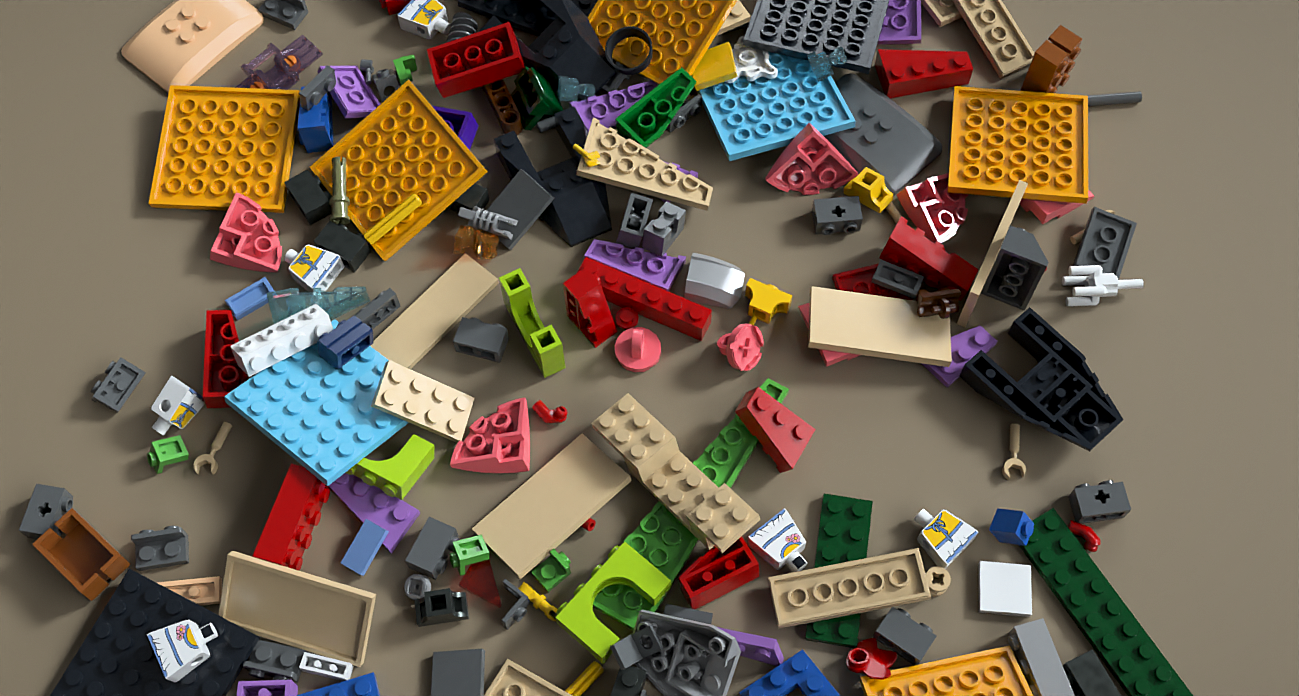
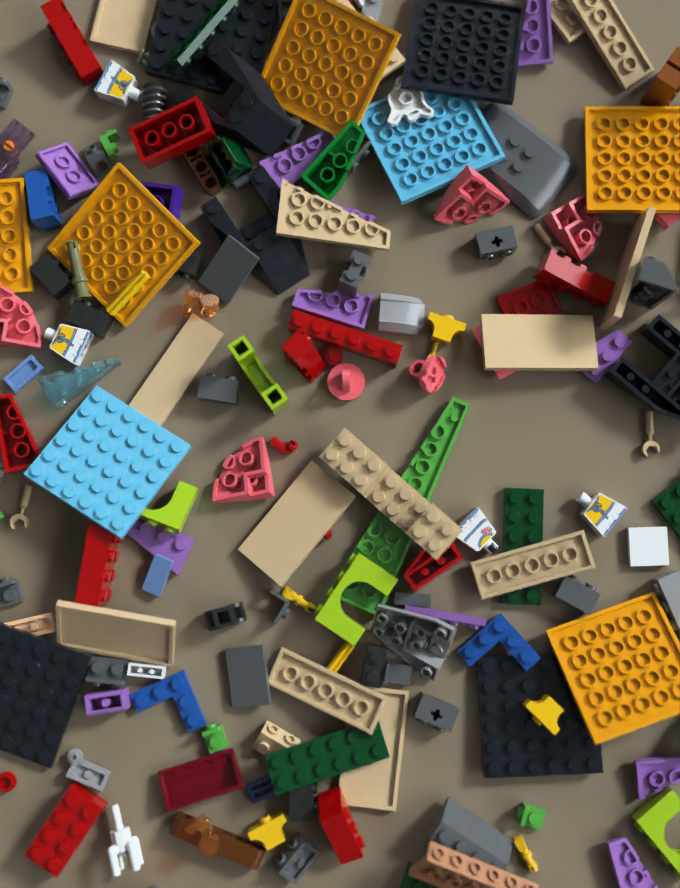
camera: 10 degrees left, 20 degrees up
white torso [147,620,218,682] -> none
white brick [230,304,334,377] -> none
dark grey plate [299,65,336,111] -> none
dark blue brick [317,315,373,369] -> none
dark grey bracket [355,288,401,330] -> none
dark grey hand [360,59,374,85] -> none
plate [371,360,474,443] -> none
light grey tile [404,574,431,600] -> none
dark grey brick [405,517,459,580] -> none
bright green bracket [449,534,489,576] -> none
light grey hinge [458,206,518,240] -> none
clear red tile [459,559,502,608] -> none
bright green bracket [531,548,571,593] -> none
clear light blue piece [558,76,595,101] -> none
yellow hand [573,144,600,167] -> none
black tyre [605,26,652,75] -> none
dark grey bracket [610,625,663,670] -> none
dark grey brick [616,193,653,249] -> none
yellow tile [692,42,738,91] -> none
wedge [735,387,816,473] -> none
clear light blue piece [807,47,848,82] -> none
yellow brick [844,167,893,213] -> none
red plate [846,638,897,680] -> none
dark grey plate [872,260,924,299] -> none
red wedge [875,49,973,99] -> none
reddish brown hips [916,287,962,319] -> none
tan wheel [926,567,951,597] -> none
blue brick [989,508,1034,546] -> none

